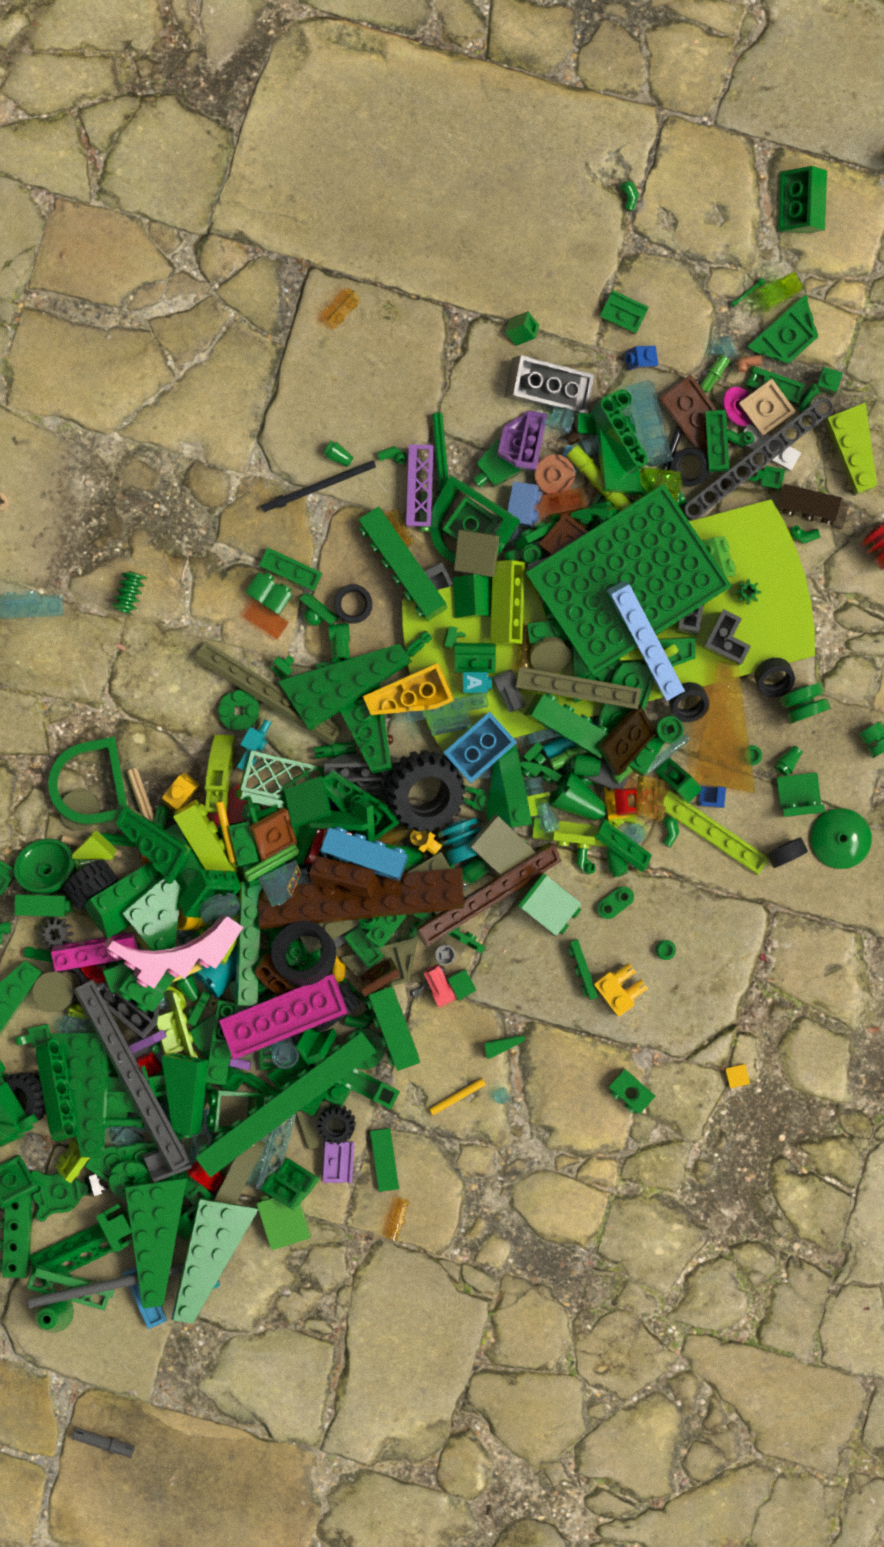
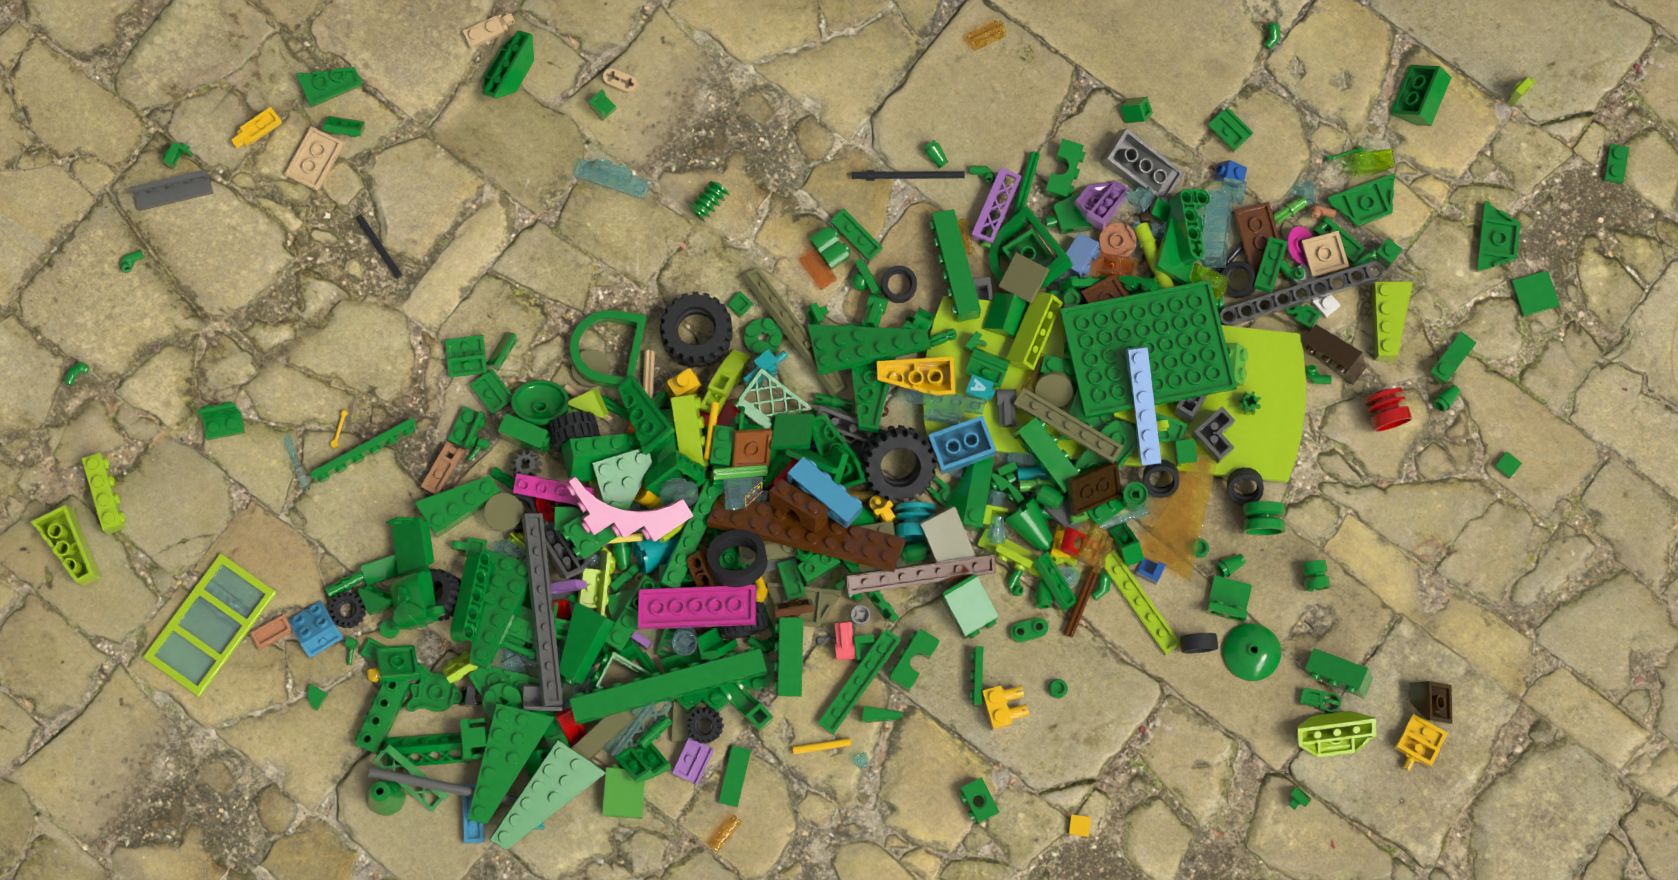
camera: 20 degrees right, 10 degrees down
none -> green pin [636,715,672,750]
none -> black tyre [660,292,733,368]
none -> green tile [727,291,754,318]
none -> green plate [818,628,901,735]
none -> green arch [888,628,940,692]
none -> green piece [902,307,935,331]
none -> green arch [1044,139,1086,201]
none -> reddish brown axle [1064,565,1100,638]
none -> green panel [1173,439,1197,467]
none -> clear light blue panel [1219,178,1247,205]

